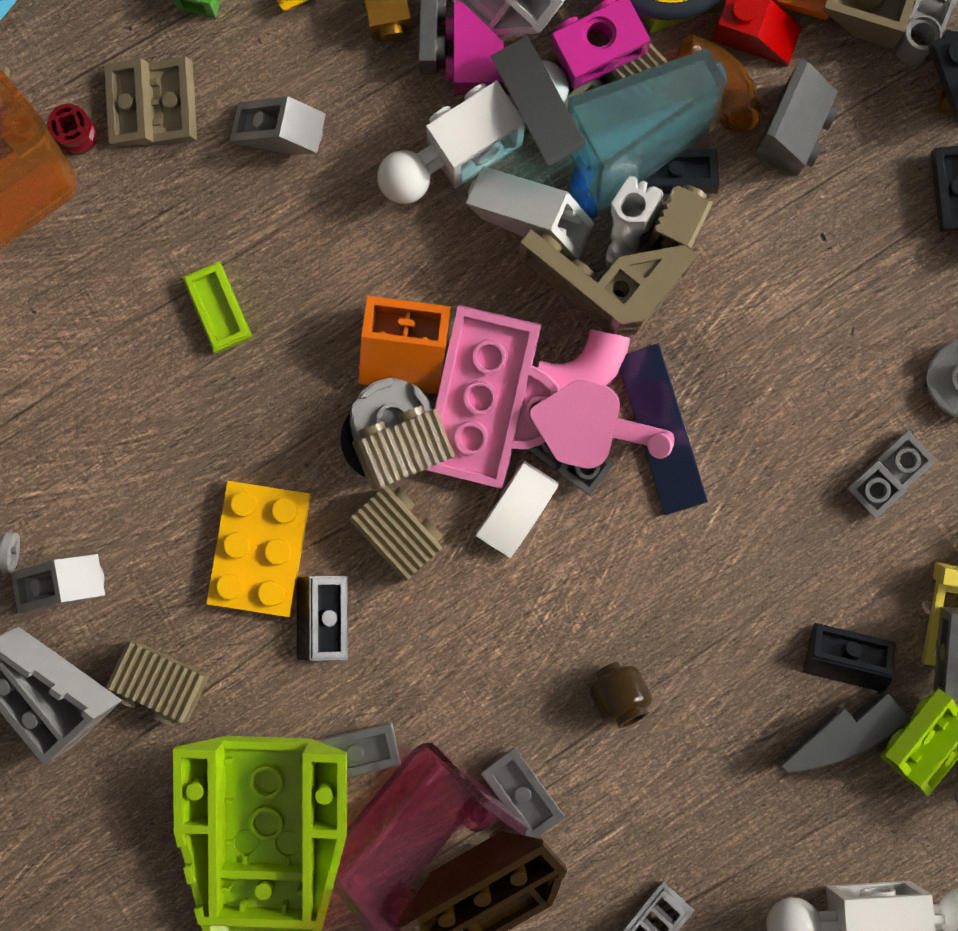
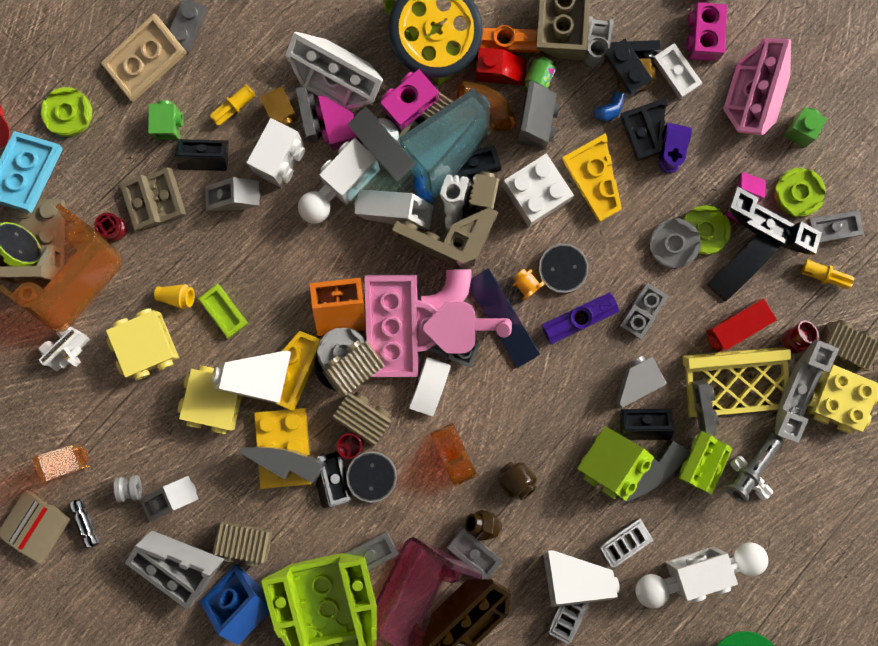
camera: 15 degrees left, 0 degrees up
none -> light yellow brick [106,309,179,381]
none -> yellow cone [154,284,195,309]
none -> black slope [175,139,229,171]
none -> light yellow brick [178,365,242,434]
none -> blue slope [200,564,269,645]
none -> white slope [211,351,291,403]
none -> dark grey slope [240,446,326,483]
none -> white brick [247,118,305,188]
none -> yellow wing [276,331,321,411]
none -> dark red wheel [336,433,364,459]
none -> black tile [346,451,397,503]
none -> clear orange slope [430,423,478,487]
none -> dark brown rock [465,510,502,541]
none -> white brick [502,153,574,227]
none -> light orange brick [512,269,544,301]
none -> bright green brick [524,57,556,92]
none -> black tile [538,243,589,294]
none -> dark purple piece [541,292,619,345]
none -> white slope [543,551,619,607]
none -> yellow wing [562,133,622,223]
none -> lime brick [577,426,654,501]
none -> blue arm [594,91,626,122]
none -> flat silver slope [596,518,654,569]
none -> light grey slope [615,355,667,408]

